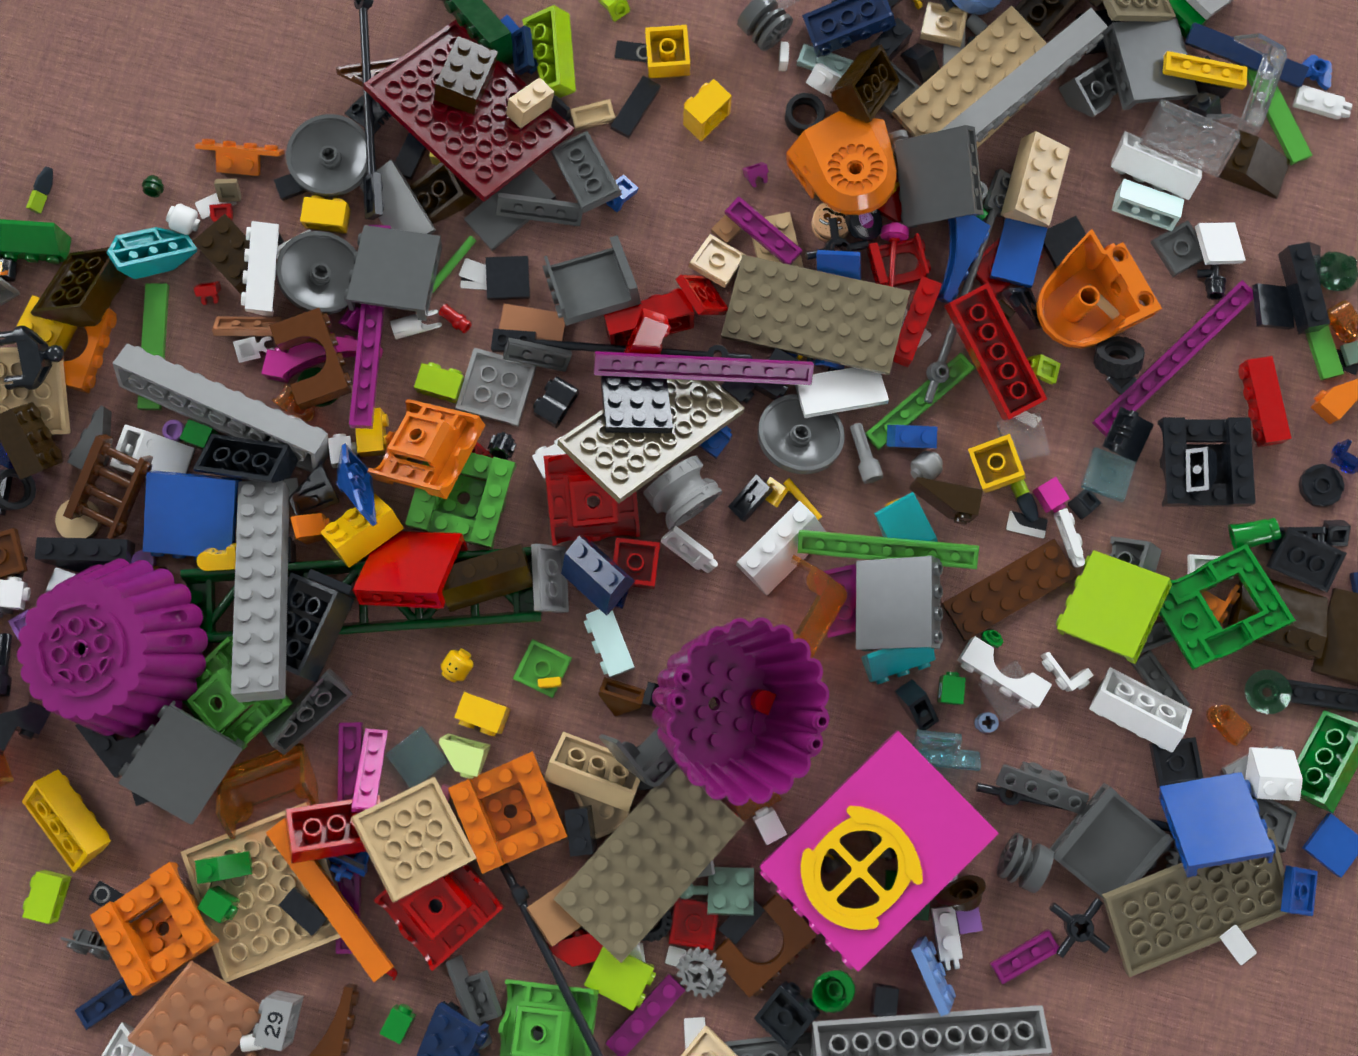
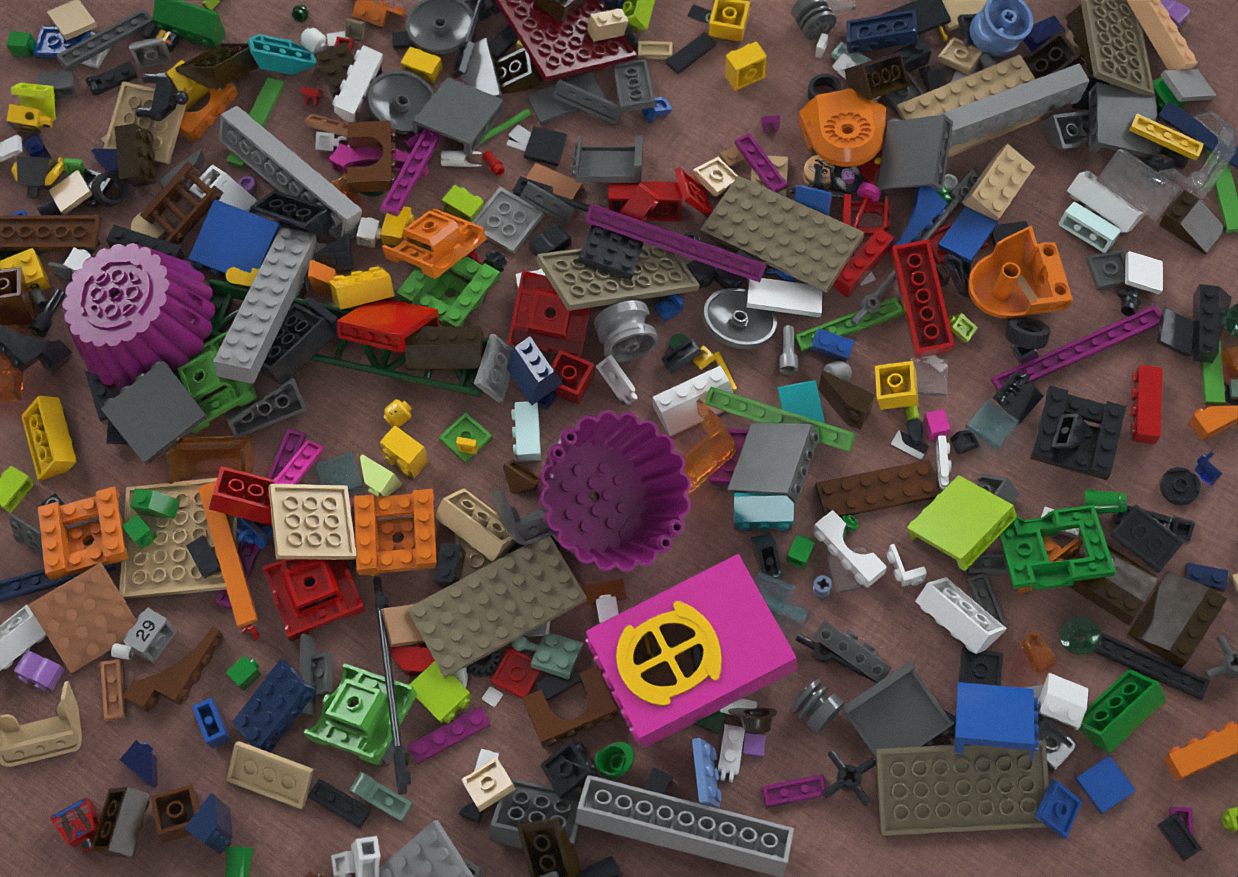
camera: 25 degrees right, 15 degrees down
green brick [180,419,219,450] -> none
blue wedge [336,443,377,526] -> none
light grey gear [676,947,726,998] -> none
red tile [750,689,776,715] -> none
white sticker [1220,925,1257,965] -> none
none -> dark green tile [670,334,688,351]

